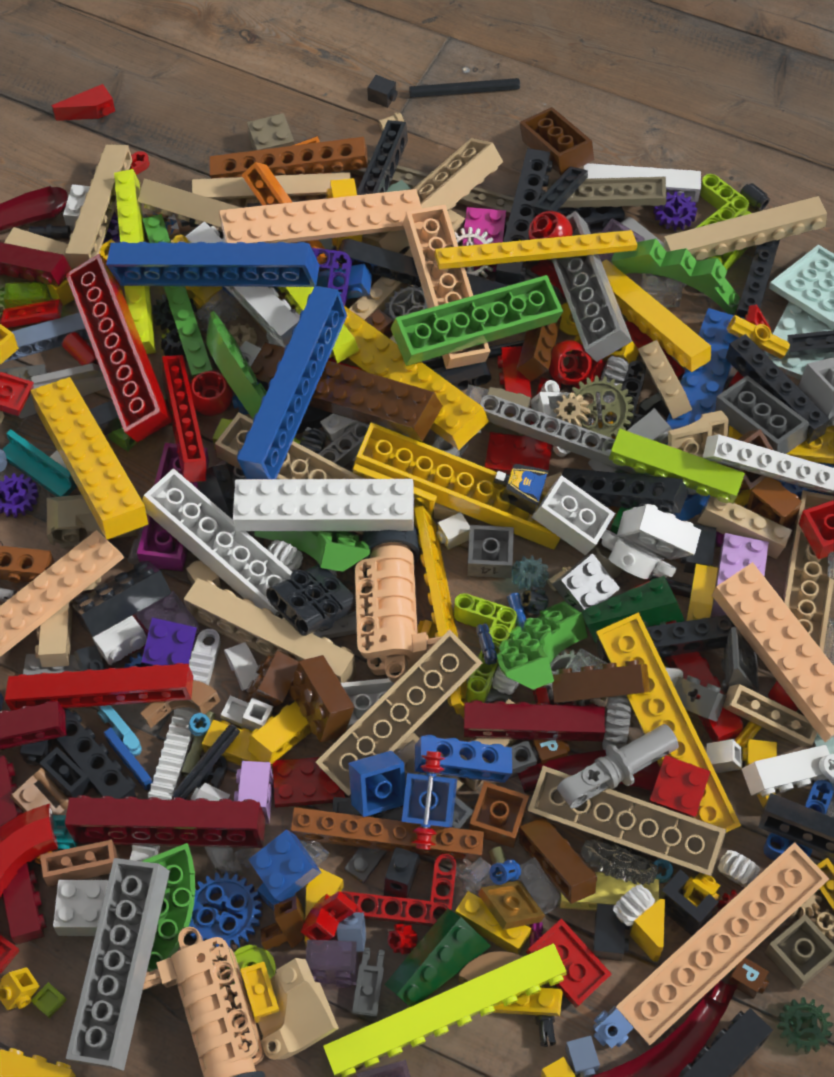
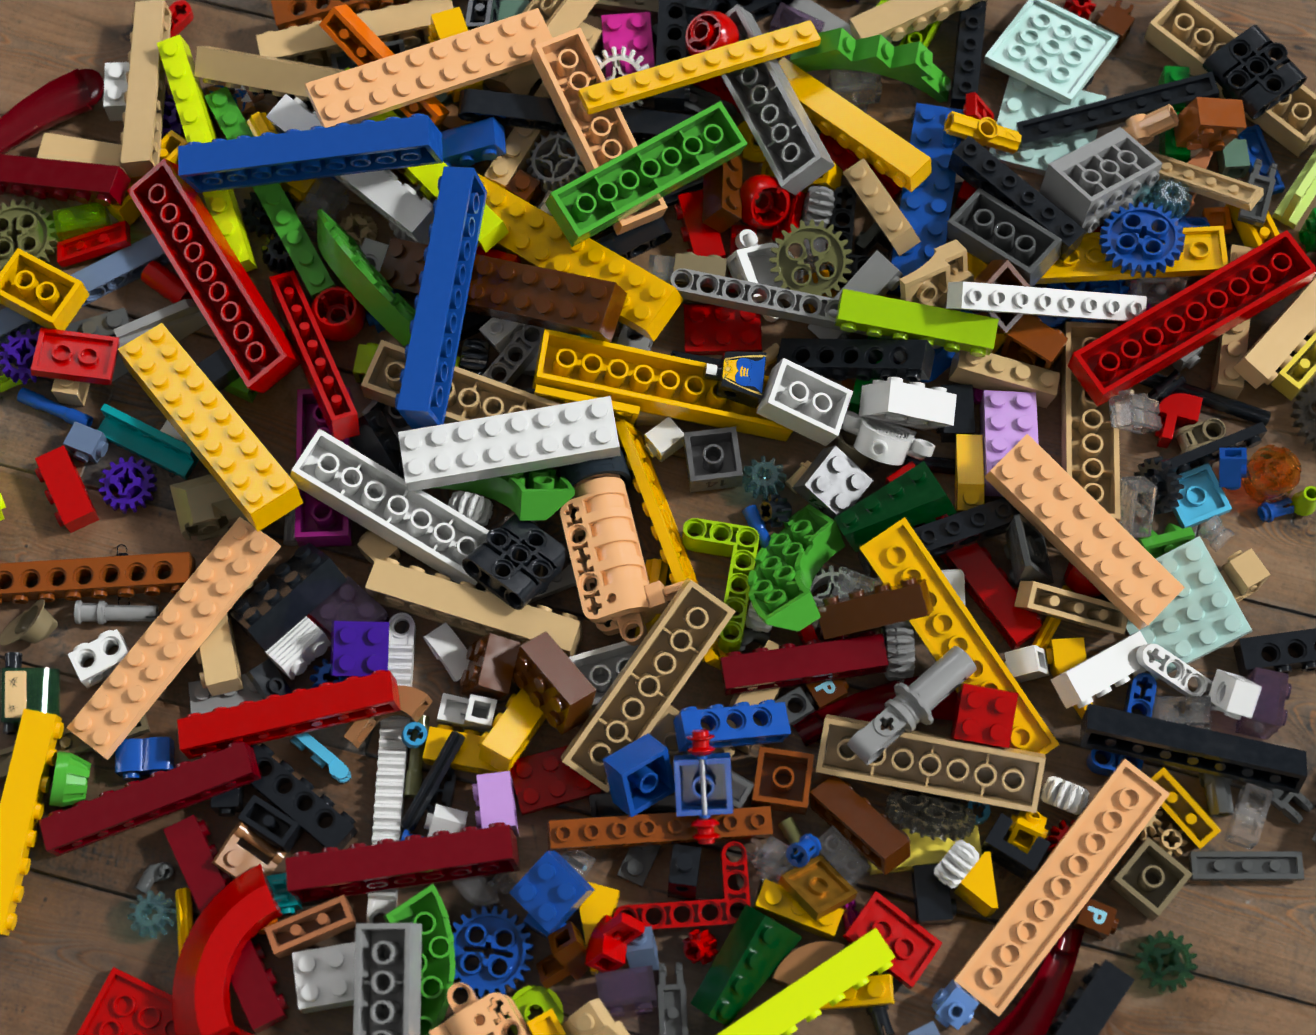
camera: 10 degrees left, 10 degrees up
black pin [29,224,71,239] -> none
blue tile [104,728,153,791] -> none
dark purple beam [312,248,352,306] -> none
dark blue axle [476,623,497,665] -> none
tan gear [553,393,591,427] -> none
dark grey brick [675,675,727,721] -> none

